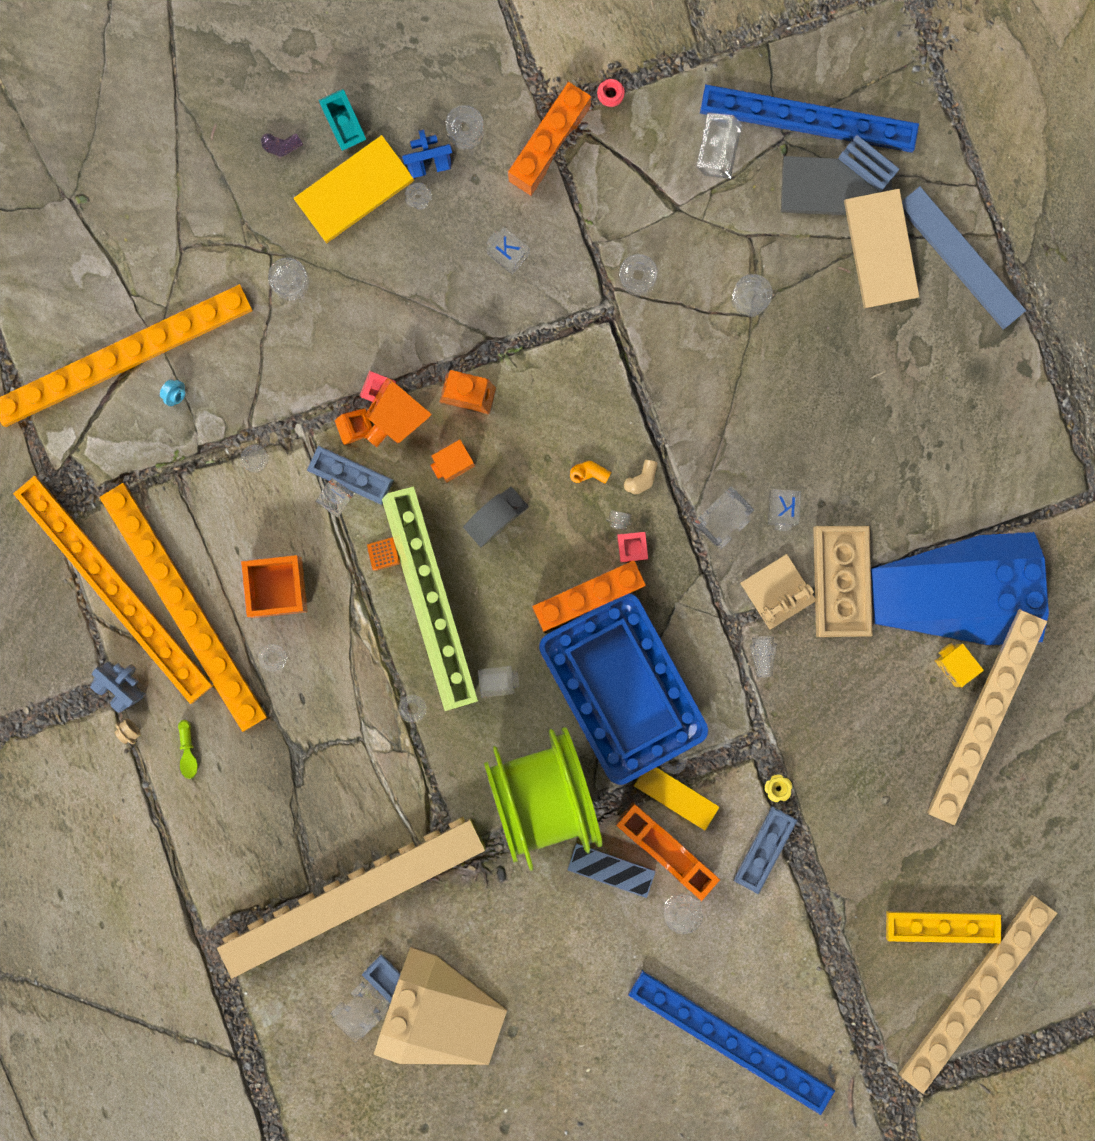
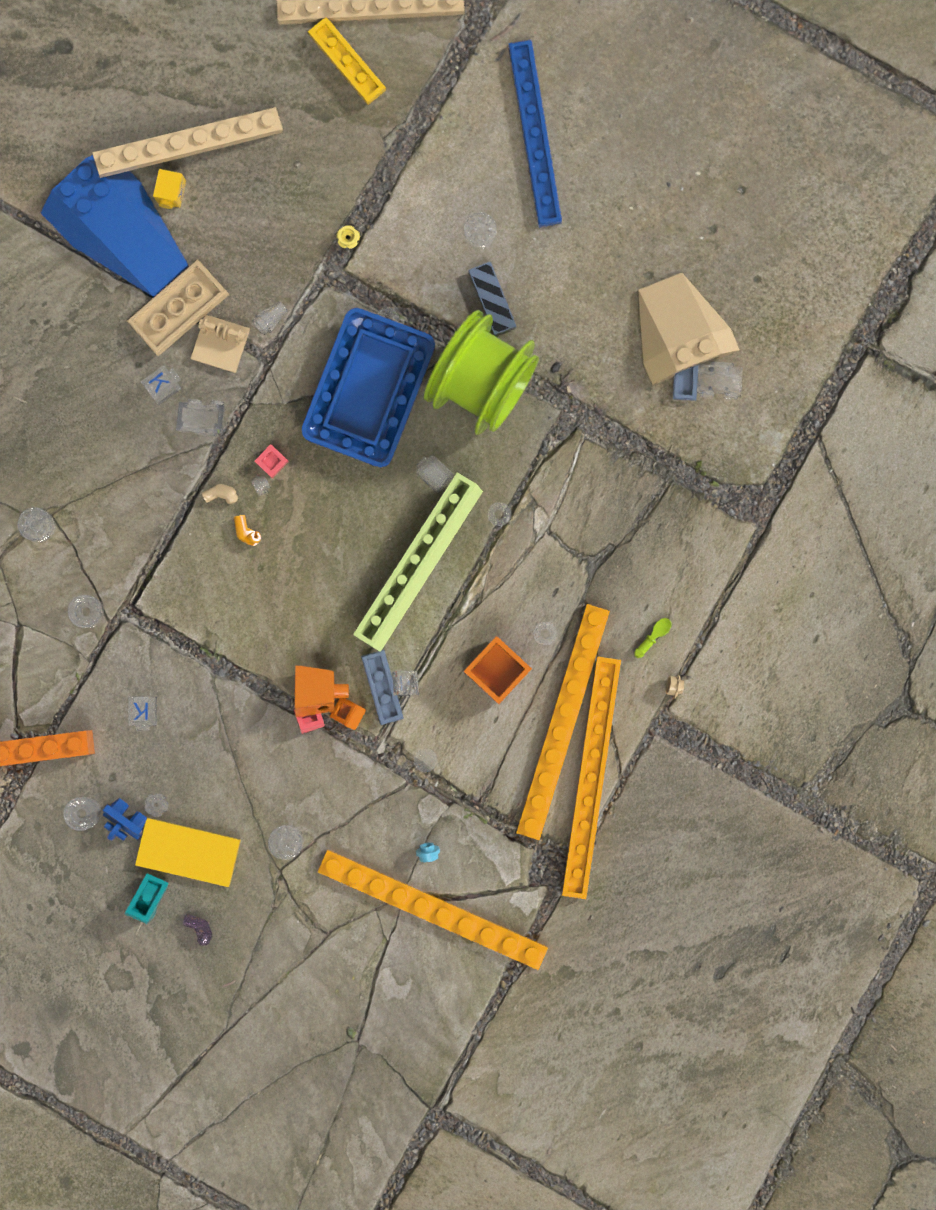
camera: 130 degrees left, 0 degrees up
sand blue hips [90,661,145,713] -> none
tan brick [217,817,486,979] -> none
orange slope [367,537,401,571] -> none
orange brick [430,440,475,483] -> none
orange torso [439,370,496,415] -> none
dark grey brick [463,487,529,548] -> none
orange arch [532,561,646,632] -> none
orange arch [615,802,720,901] -> none
yellow tile [633,767,719,831] -> none
sand blue tile [733,806,797,894] -> none

